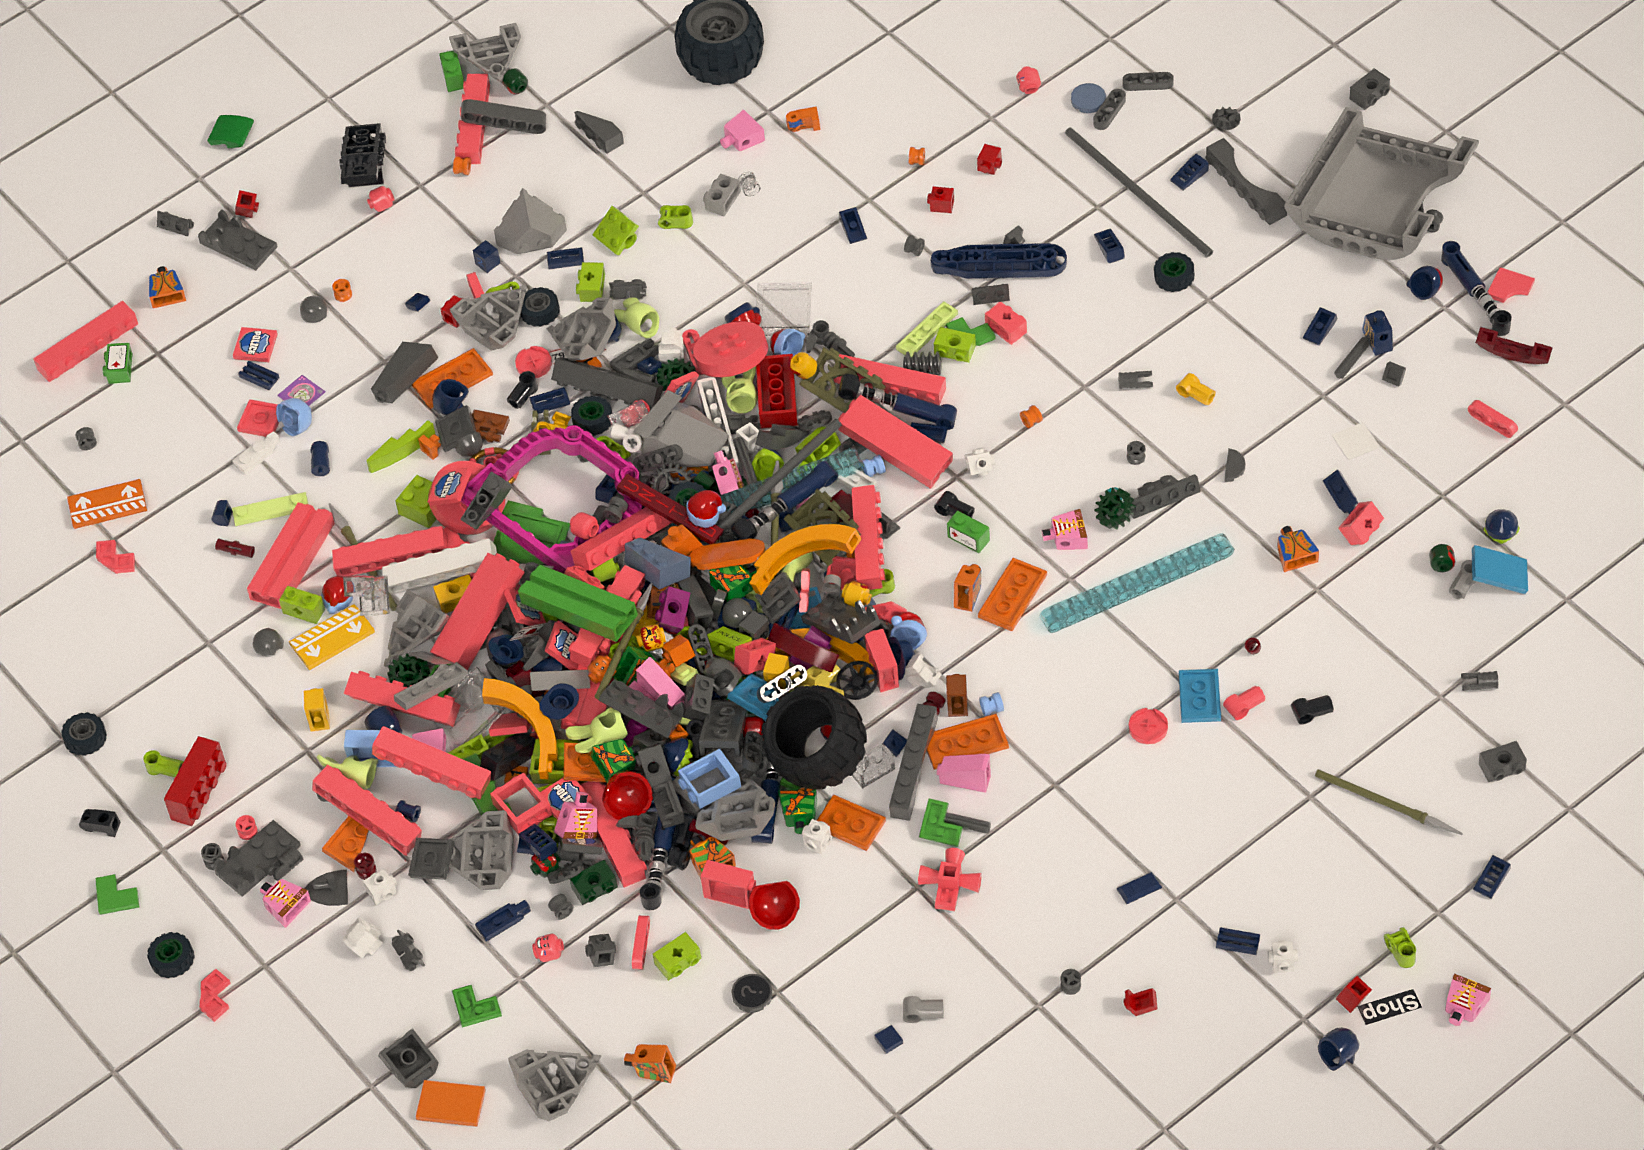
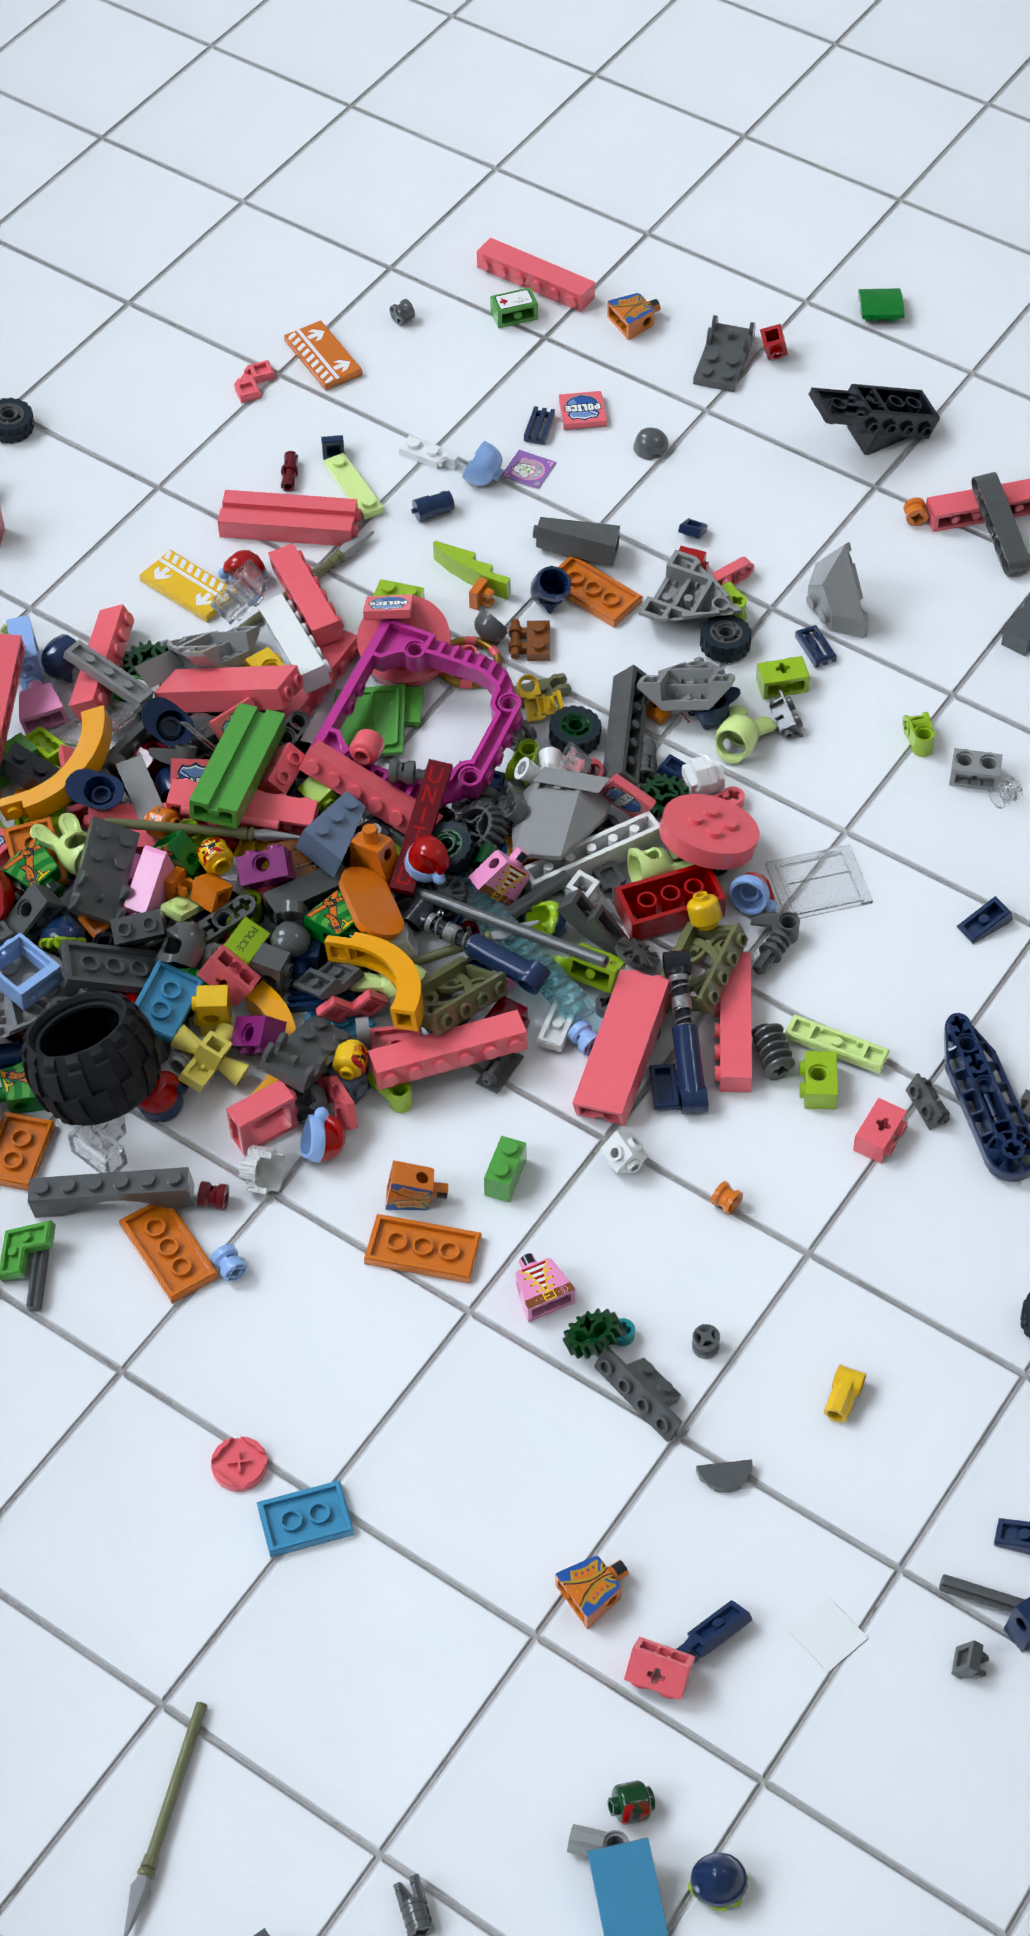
camera: 70 degrees right, 0 degrees up
dark grey hinge [157,211,194,237] -> none
coral tile [237,399,279,437] -> none
dark grey hair [252,628,284,656] -> none
lime brick [279,586,325,624] -> none
yellow brick [304,688,330,732] -> none
orange wheel [332,279,352,302] -> none
coral head [367,186,395,212] -> none
dark grey tile [435,405,476,452] -> none
dark grey slope [460,471,513,530] -> none
dark blue brick [473,240,500,273] -> none
black piece [507,371,538,409] -> none
coral tile [515,346,552,378] -> none
dark blue tile [529,387,570,414] -> none
lime plate [592,206,639,255] -> none
dark grey hinge [610,338,658,374] -> none
piece [724,302,762,325] -> none
beam [757,665,807,703] -> none
dark red slope [767,623,839,672] -> none
black wheel [836,661,878,700] -> none
dark blue tile [881,729,907,757] -> none
dark blue piece [888,637,915,680] -> none
dark grey wheel [904,235,925,256] -> none
black piece [934,491,975,518] -> none
bright pink slope [937,754,991,793] -> none
bright green tile [946,317,996,346] -> none
dark orange brick [946,674,968,717] -> none
clear light blue beam [1039,533,1235,633] -> none
dark grey hinge [1118,371,1153,389] -> none
coral piece [1223,686,1265,720] -> none
dark red hinge [1245,638,1261,655] -> none
black piece [1291,695,1334,725] -> none
coral beam [1468,400,1518,438] -> none

